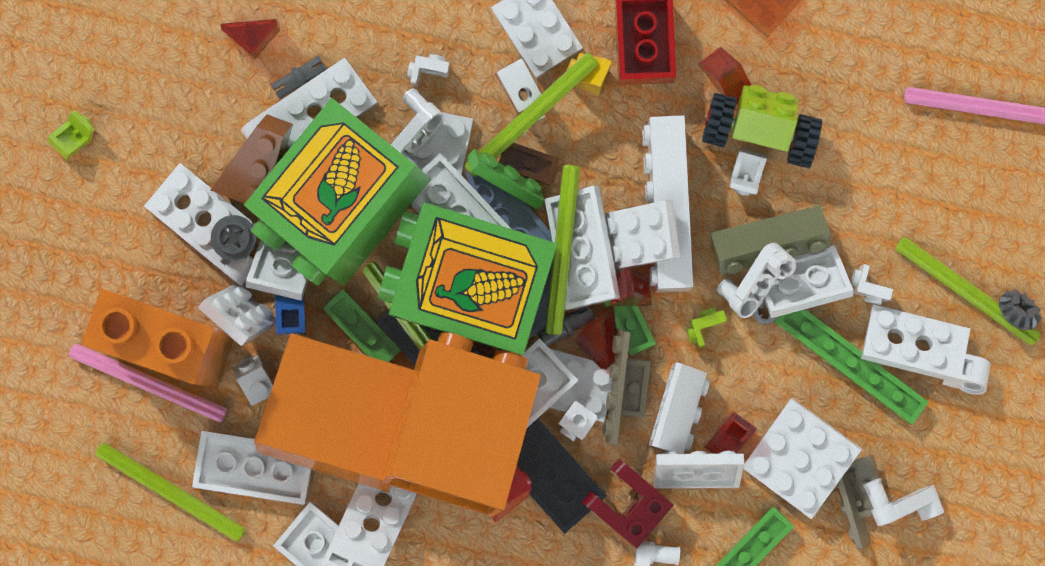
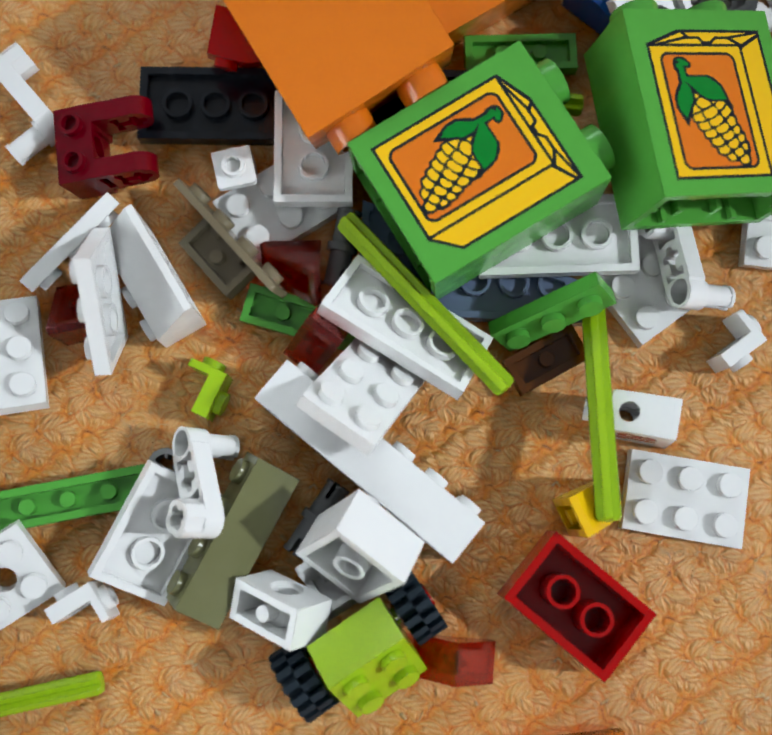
camera: 125 degrees right, 5 degrees down
none -> white plate [69,227,128,376]
none -> white brick [229,569,332,652]
none -> dark grey pin [283,478,350,560]
none -> white brick [295,489,425,604]

